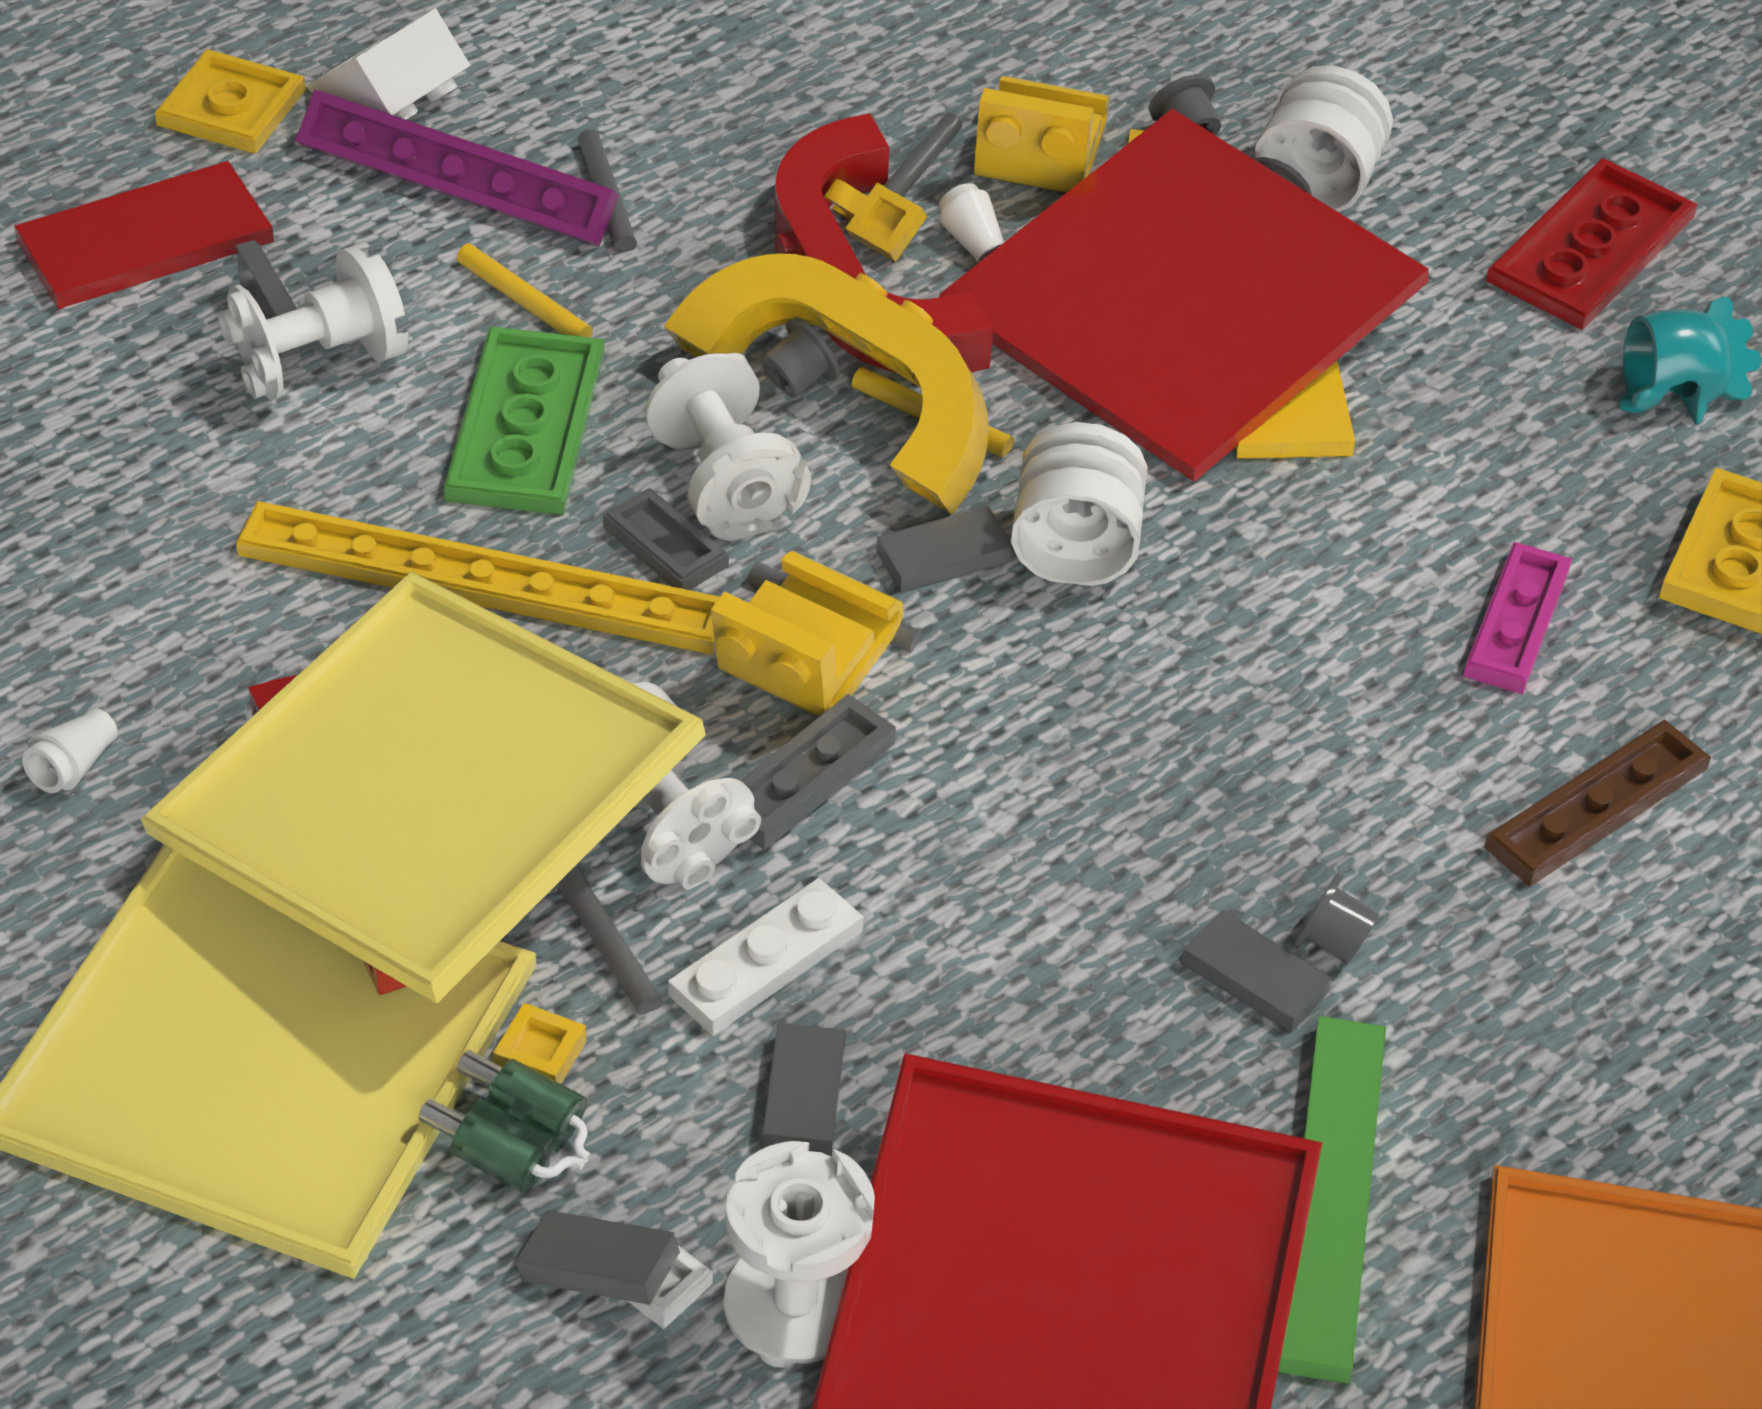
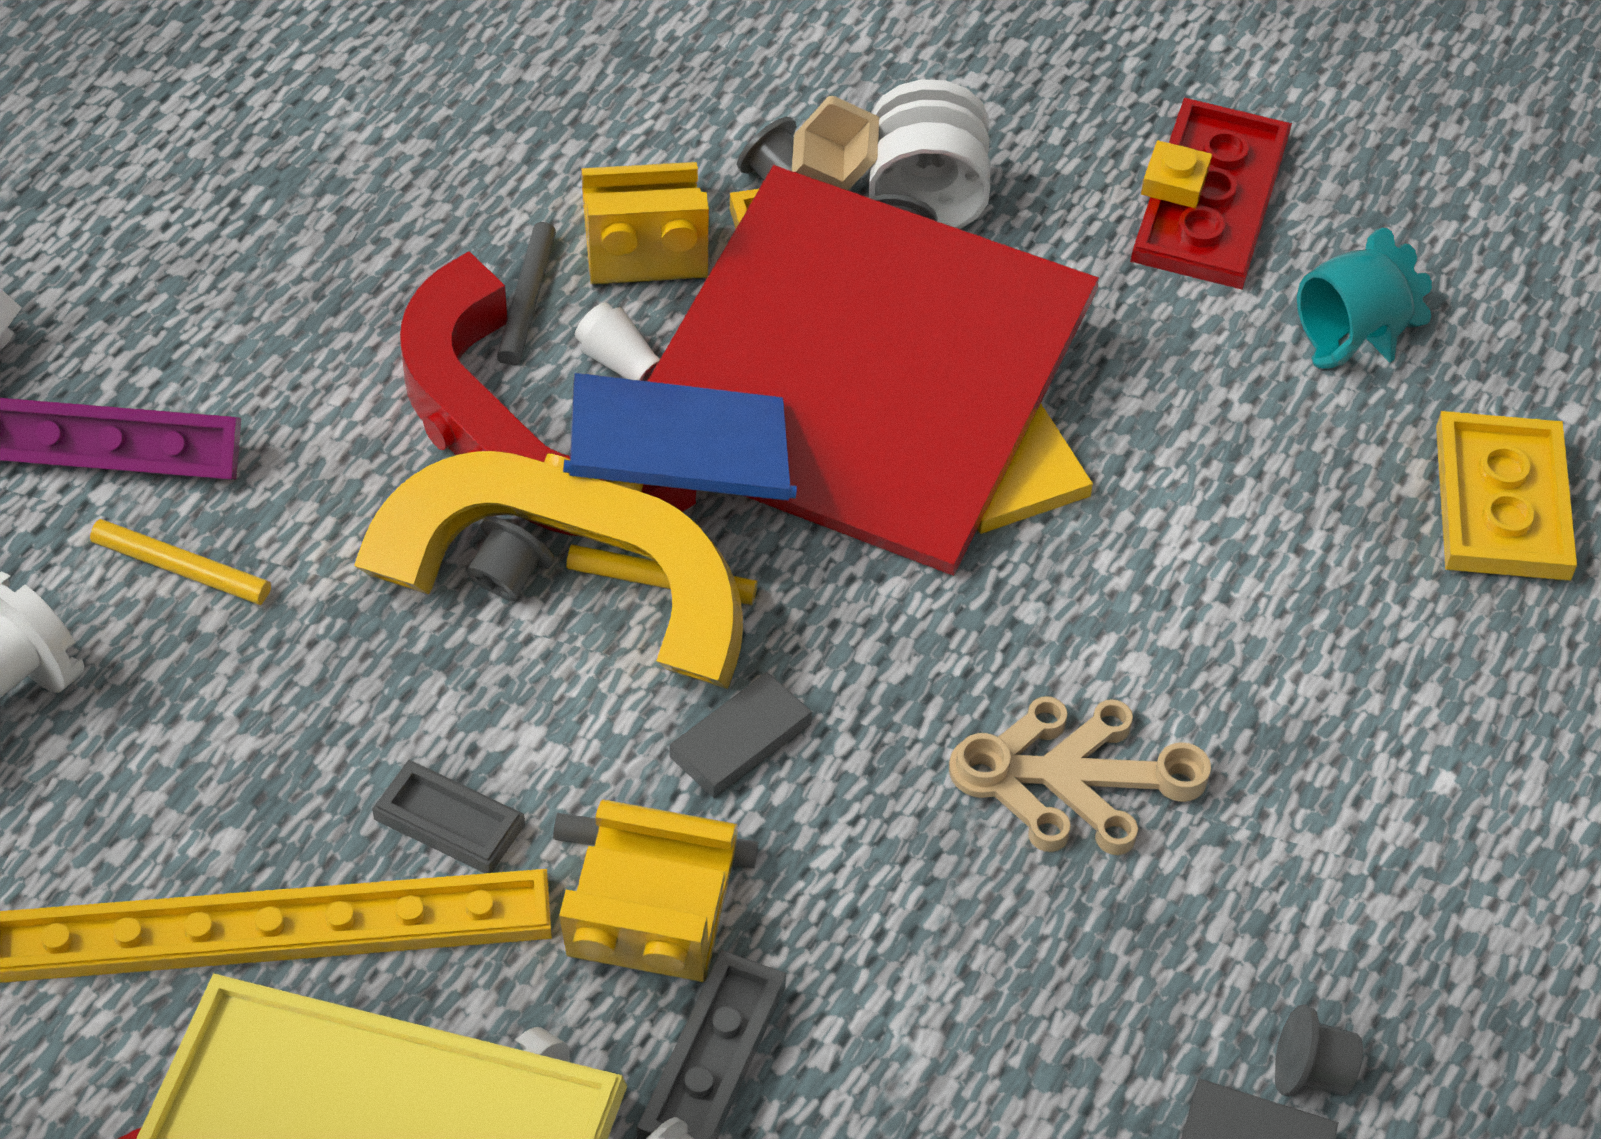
camera: 20 degrees left, 5 degrees up
bright green tile [444,326,605,515] -> none
dark grey bar [578,129,637,252] -> none
white piece [645,353,811,541] -> none
yellow plate [824,178,927,262] -> none
white wheel [1011,422,1148,586] -> none
dark pink tile [1463,542,1572,695] -> none
reddish brown tile [1484,719,1711,887] -> none
none -> blue piece [563,373,797,501]
none -> tan panel [792,96,879,190]
none -> tan plant [949,696,1211,855]
none -> yellow plate [1141,140,1212,208]

